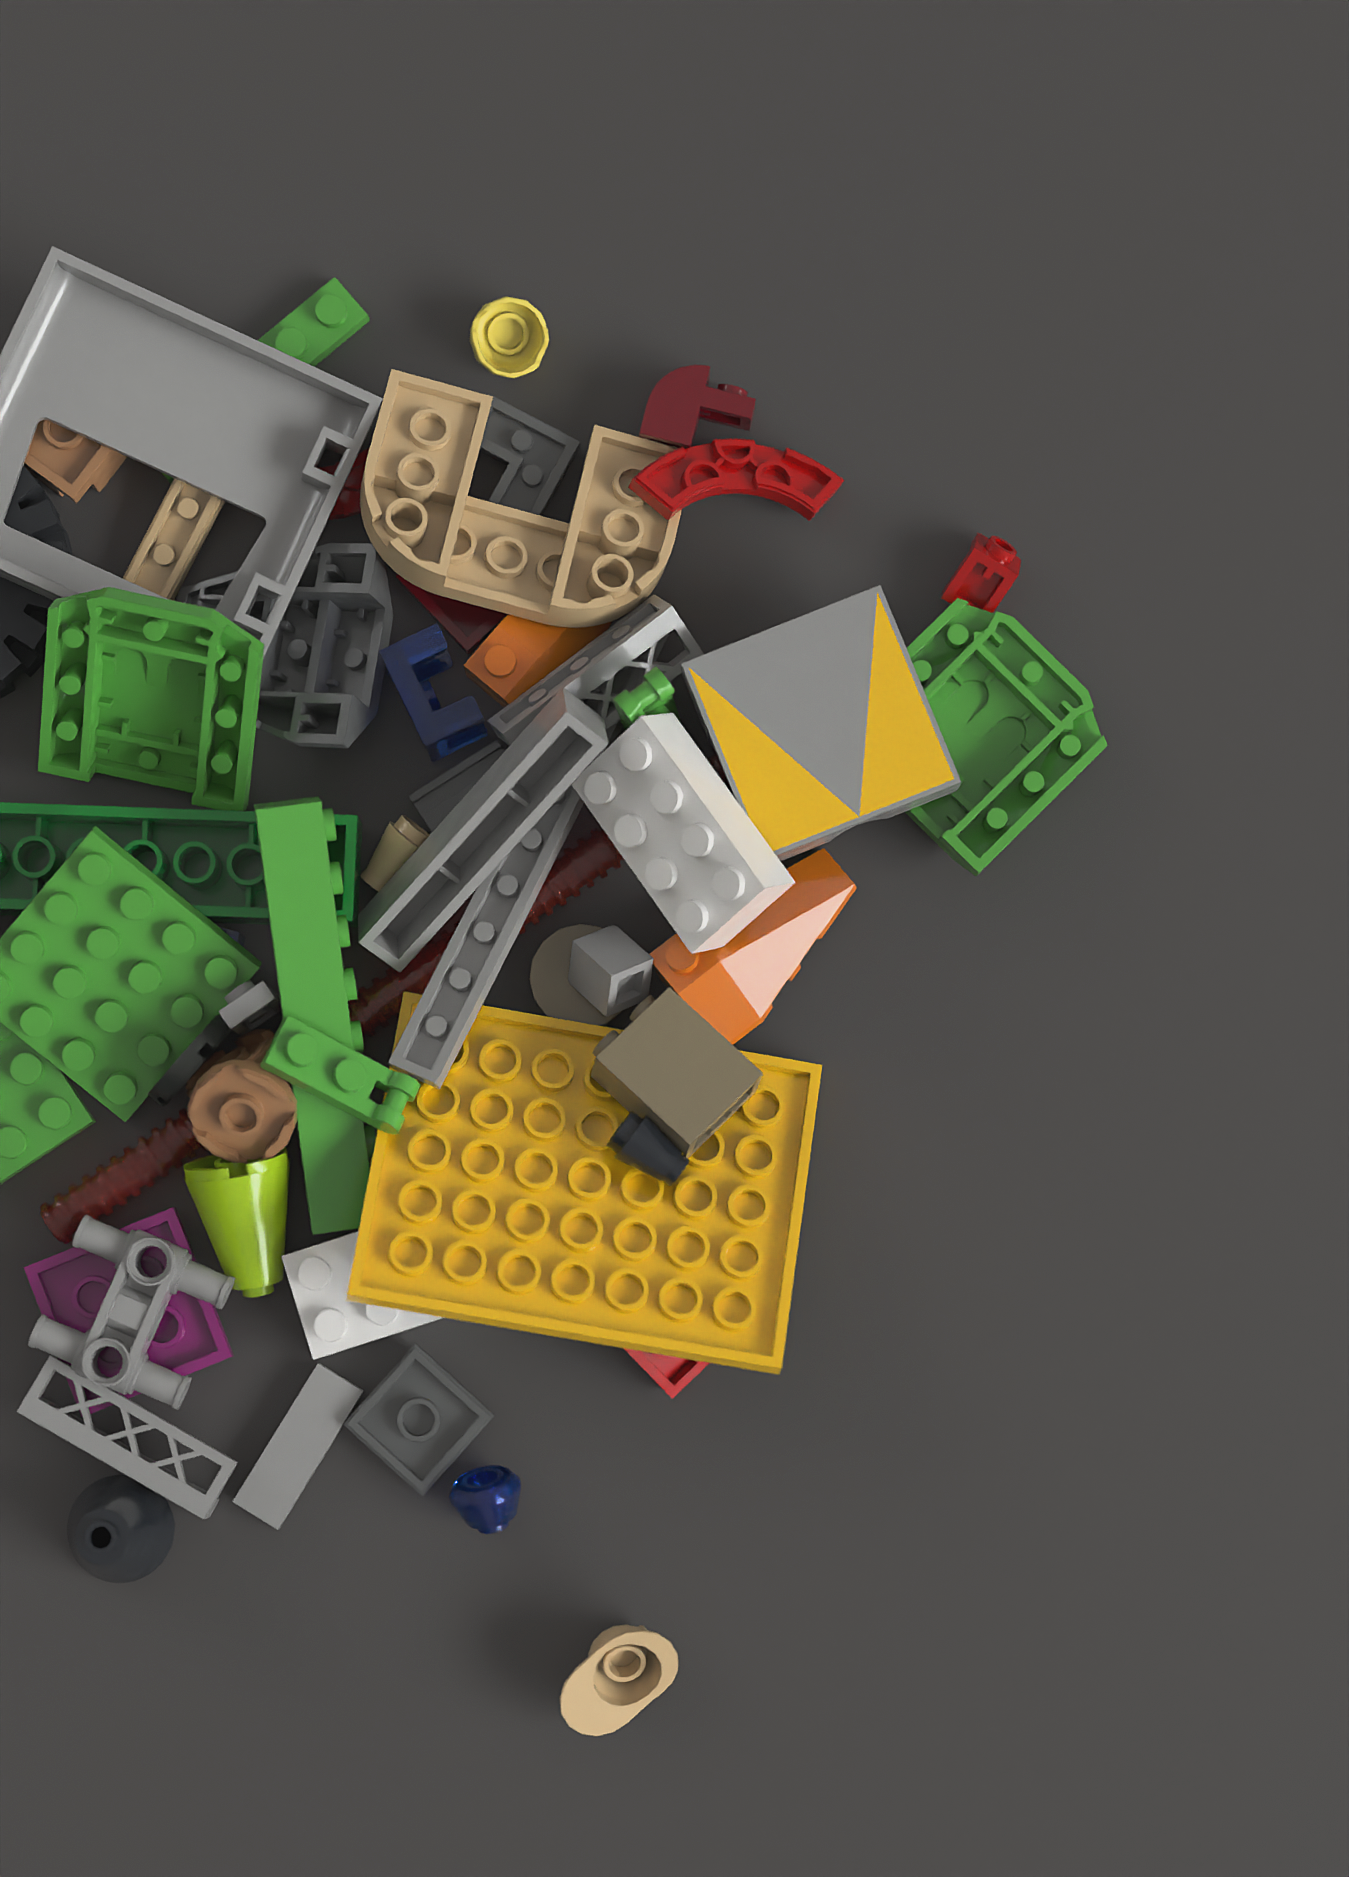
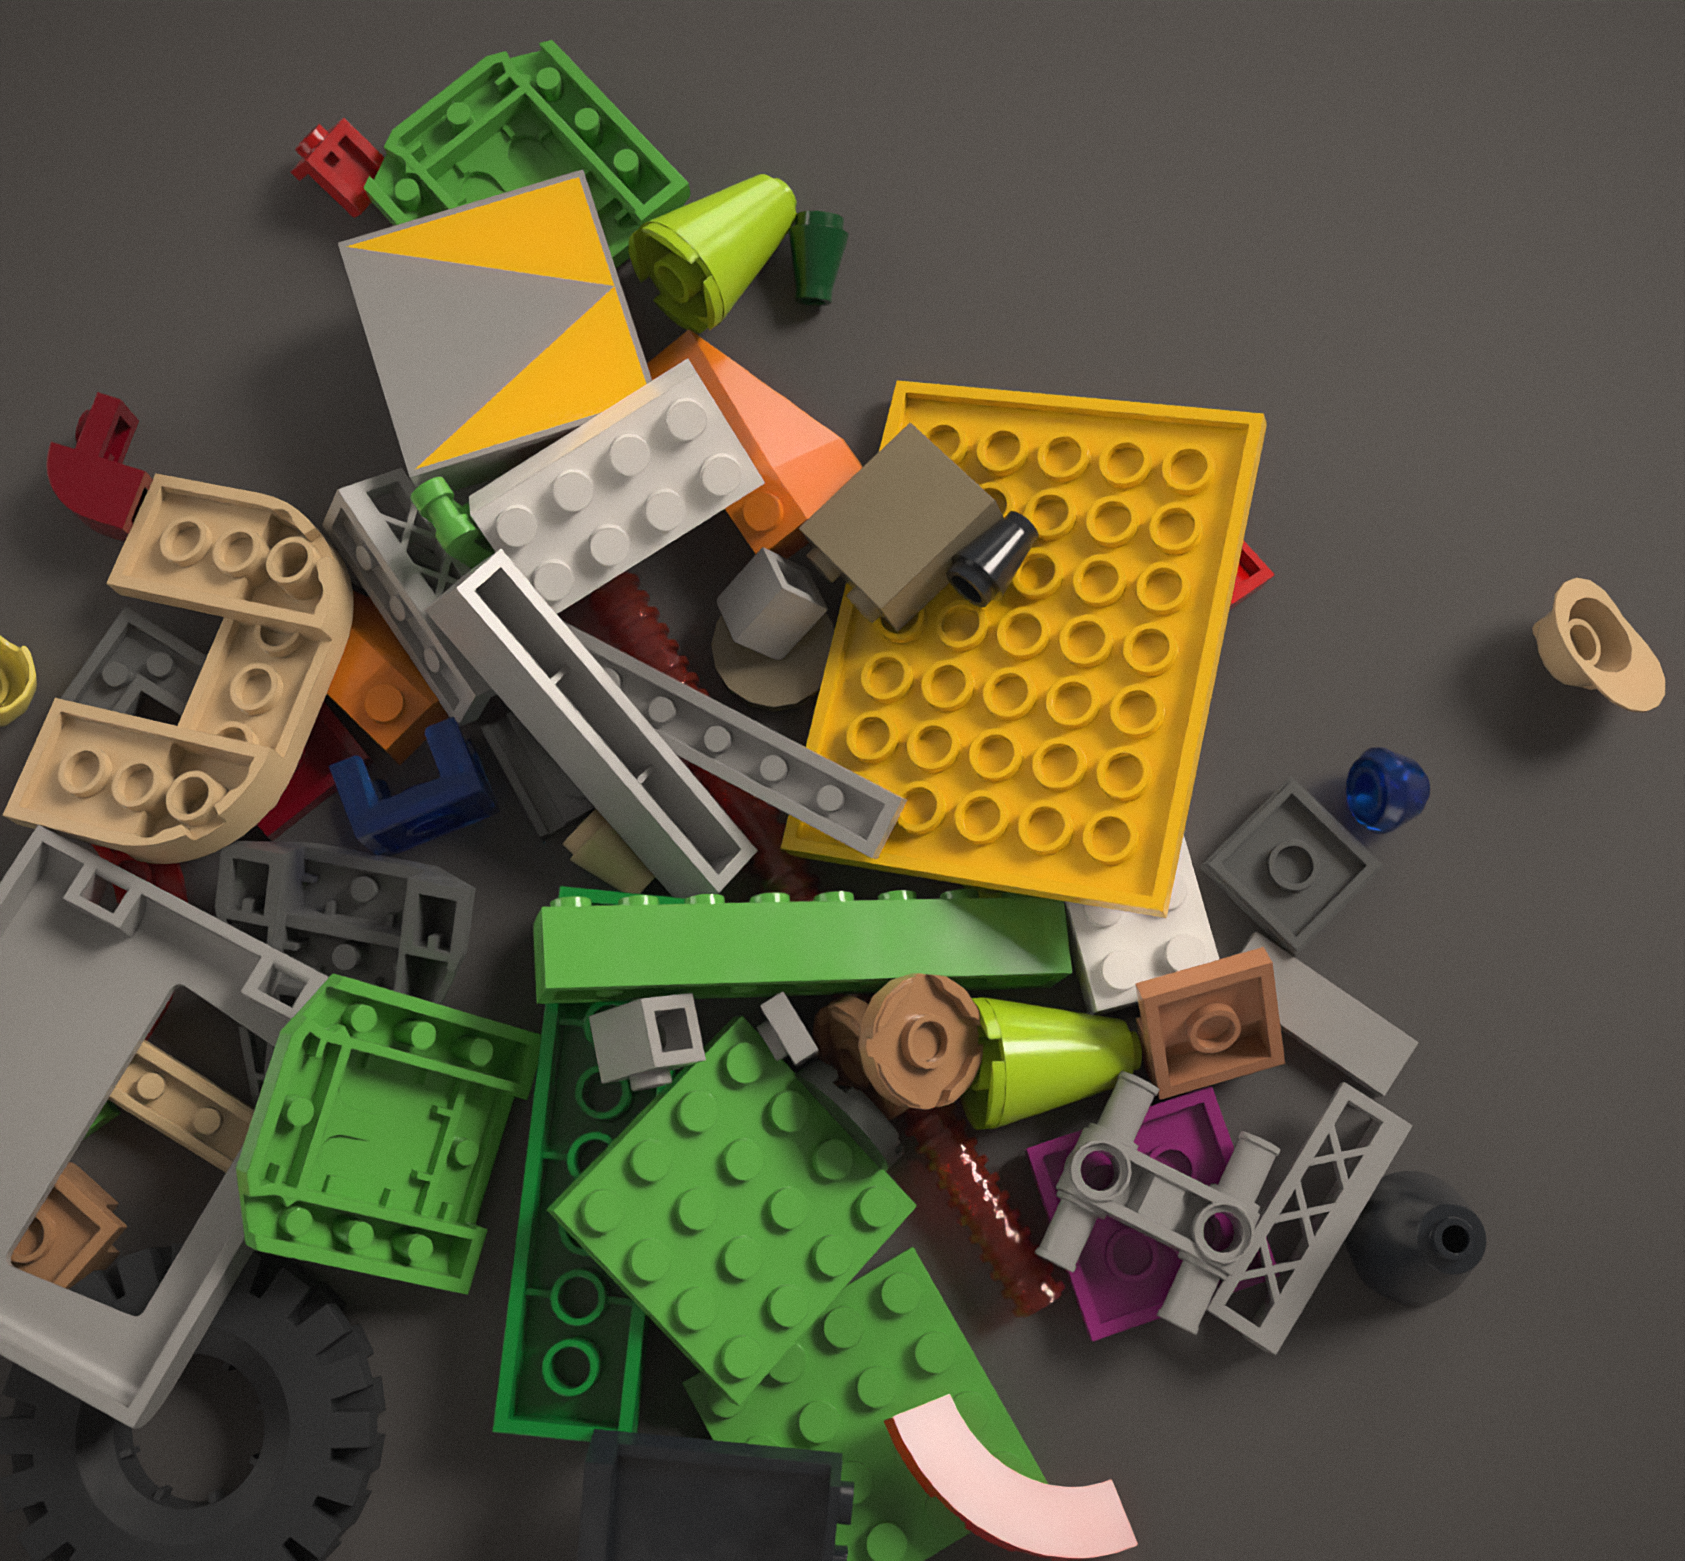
camera: 85 degrees left, 5 degrees down
bright green plate [260,1015,421,1135] -> none
red tile [628,438,844,521] -> none
none -> light grey brick [589,993,706,1091]
none -> lime cone [628,174,797,334]
none -> dark green cone [789,211,849,306]
none -> nougat plate [1135,947,1285,1100]

